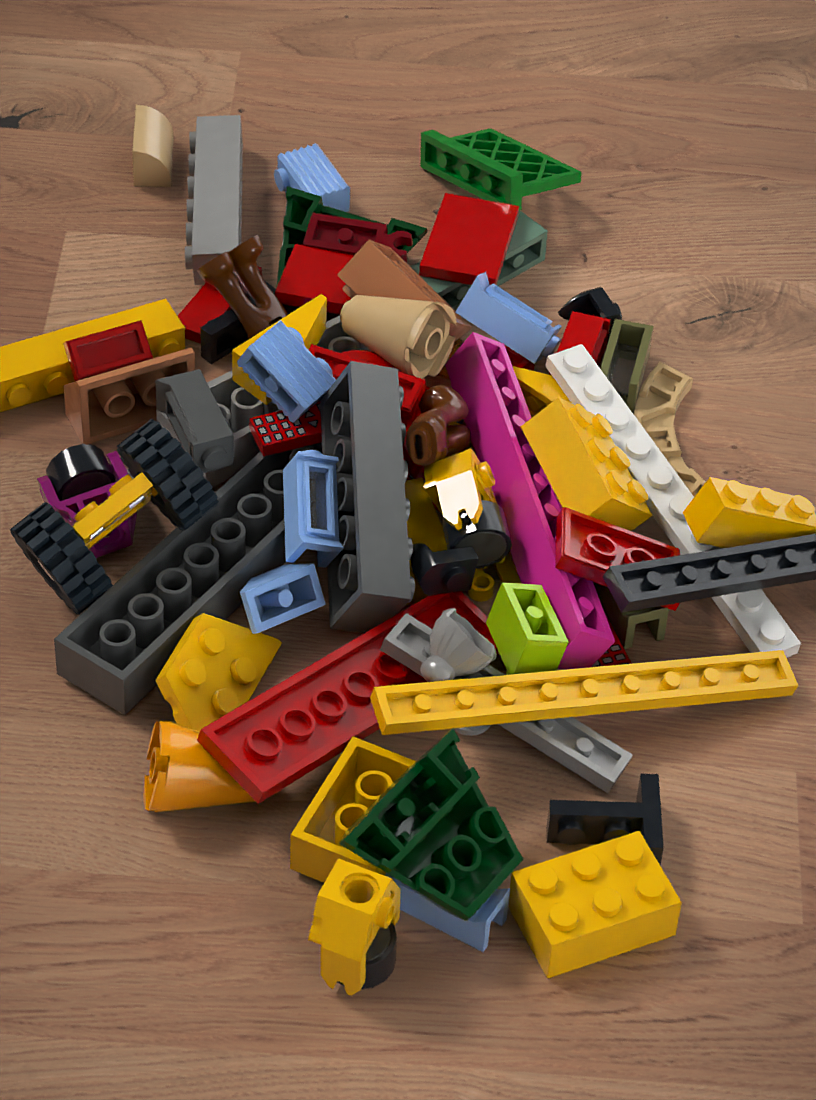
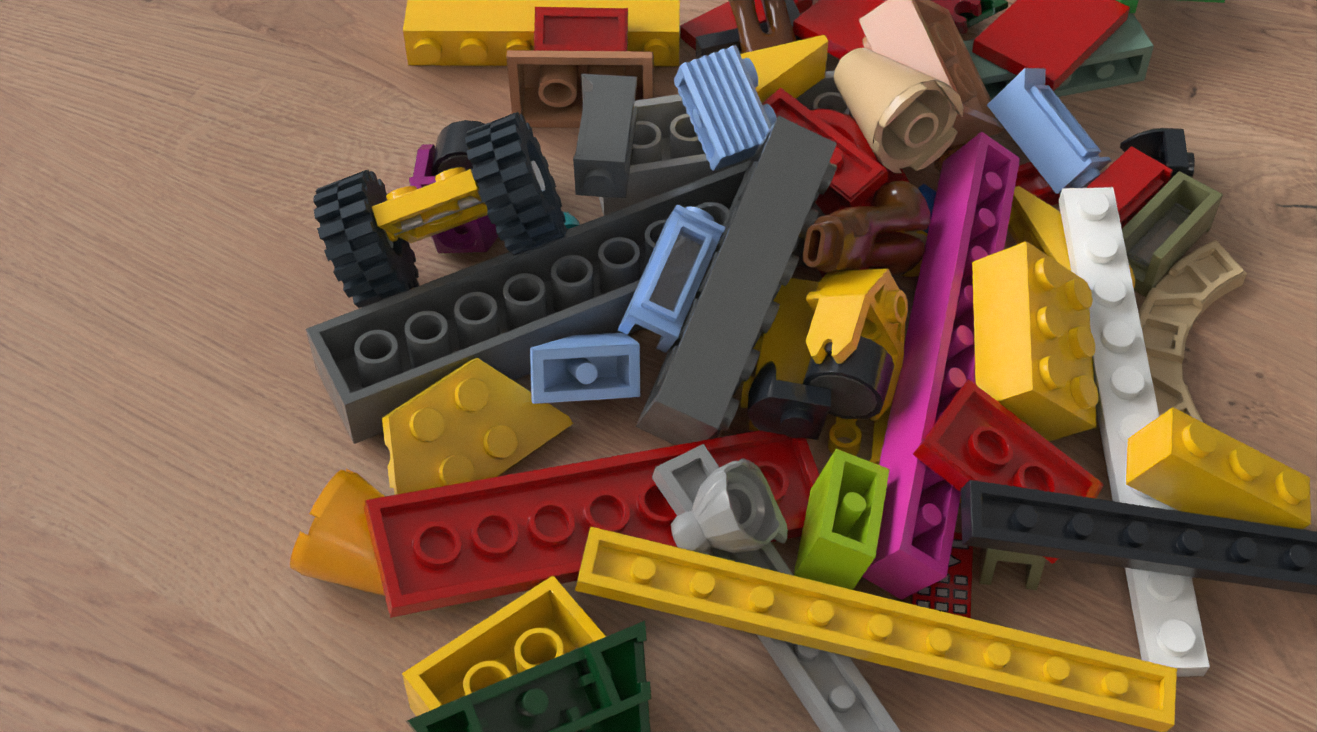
camera: 30 degrees right, 5 degrees up
red tile [249,401,322,456] -> none

